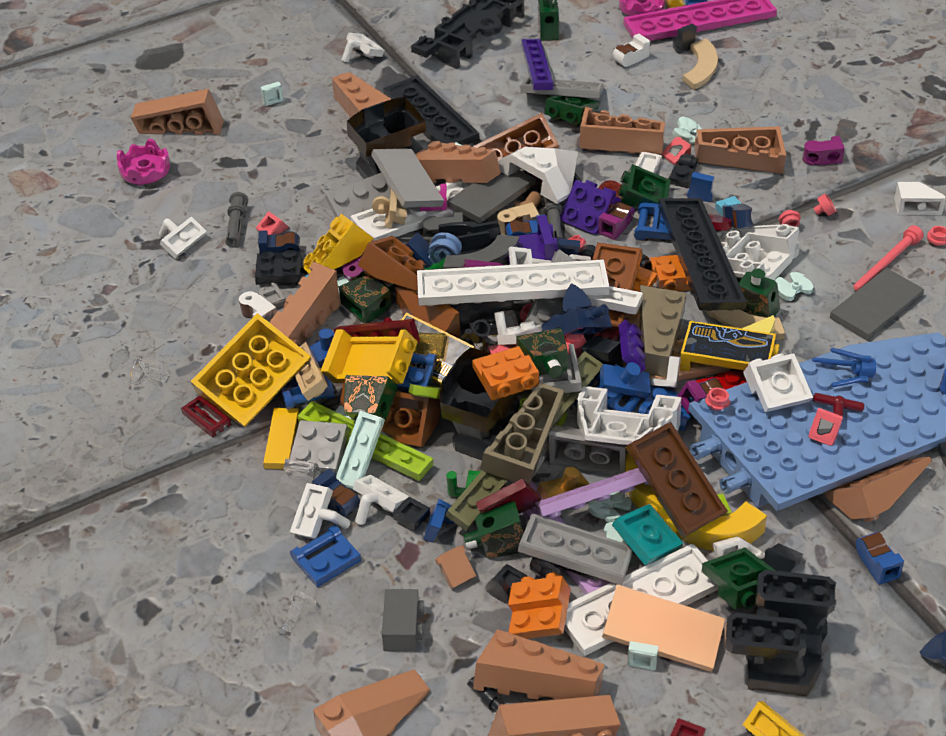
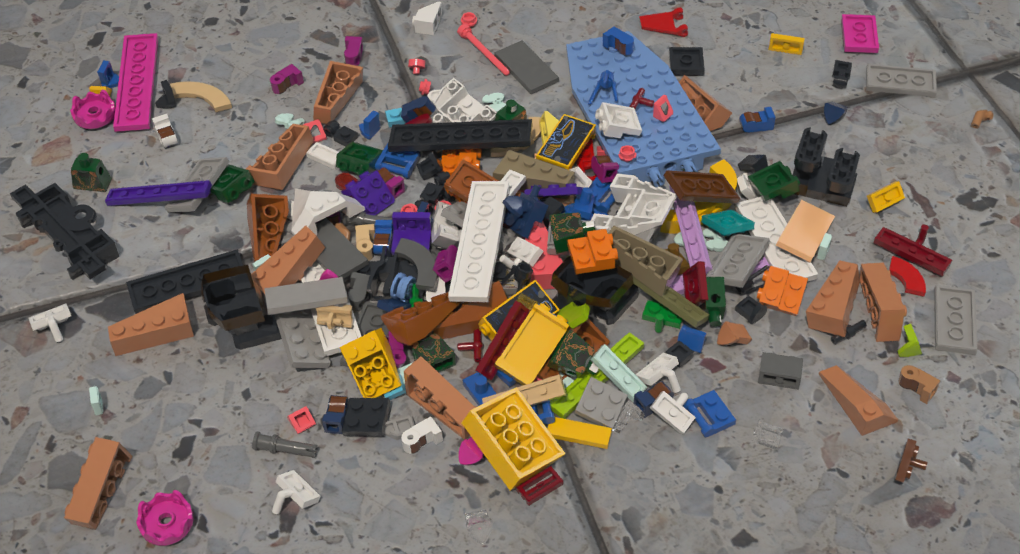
camera: 80 degrees left, 5 degrees up
none -> magenta leg [270,64,304,94]
none -> black tile [416,152,443,181]

